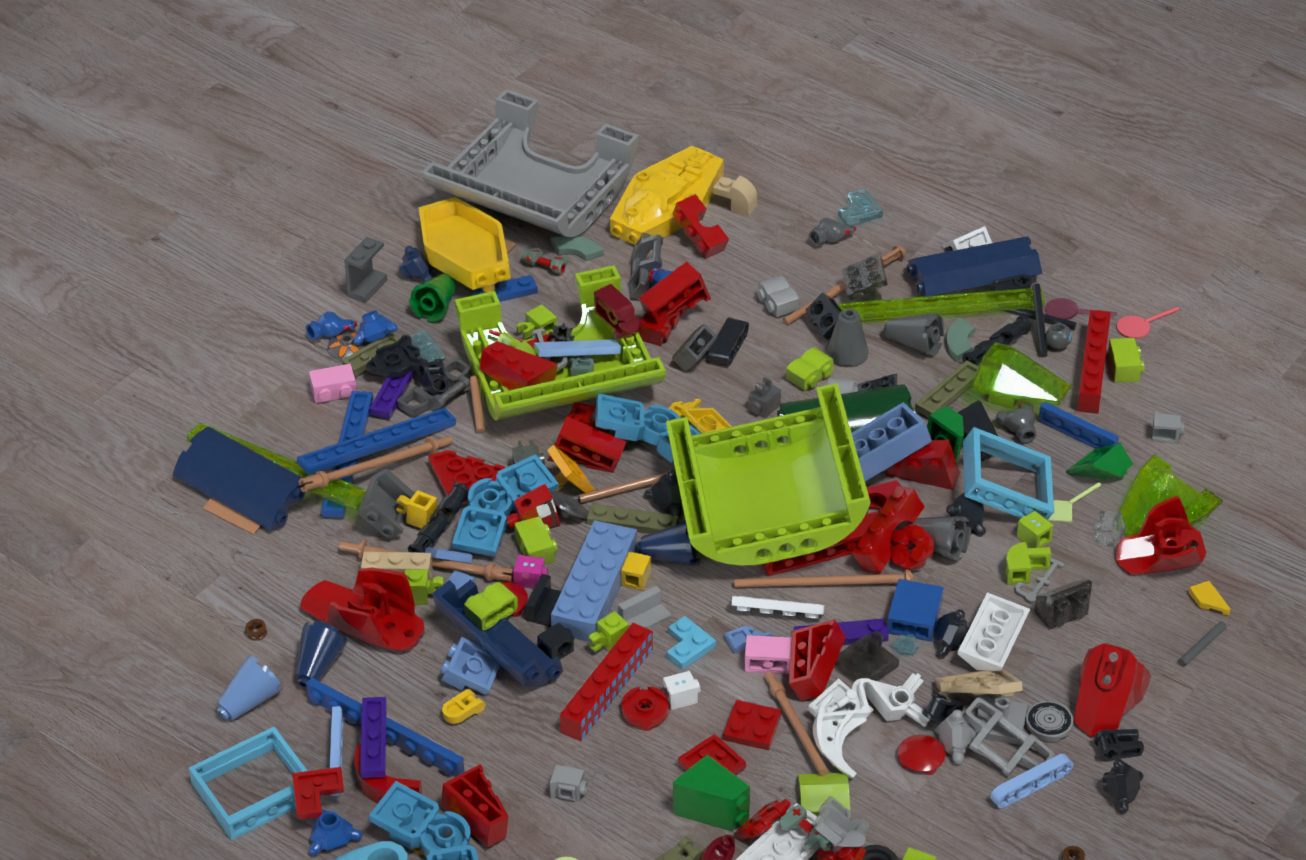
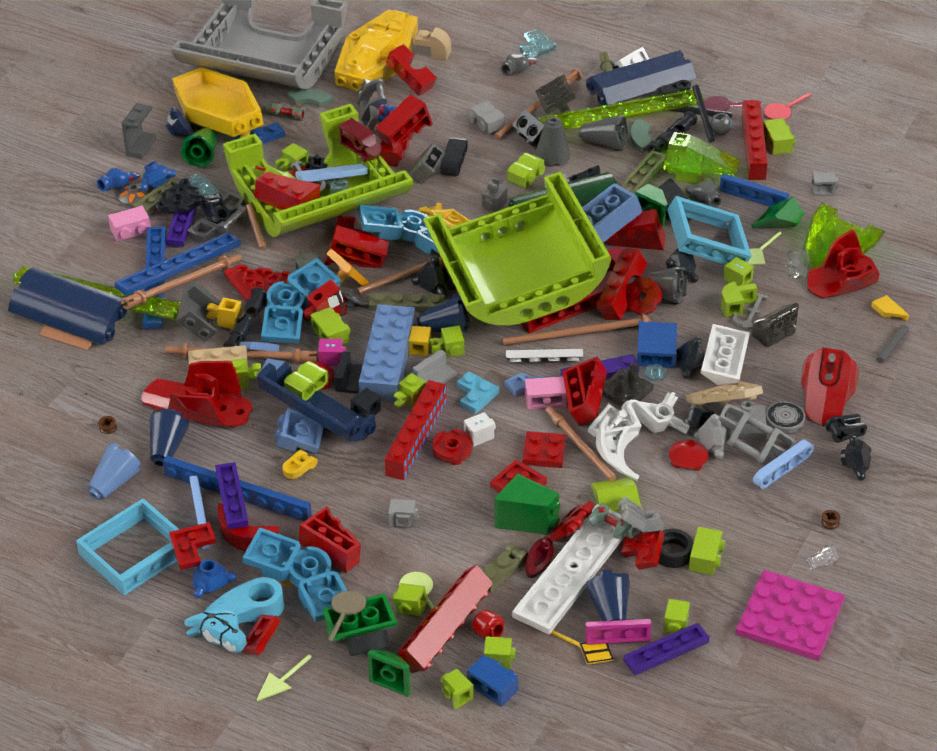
camera: 10 degrees left, 0 degrees up
none -> lime brick [429,326,465,358]
none -> olive axle [599,51,613,72]

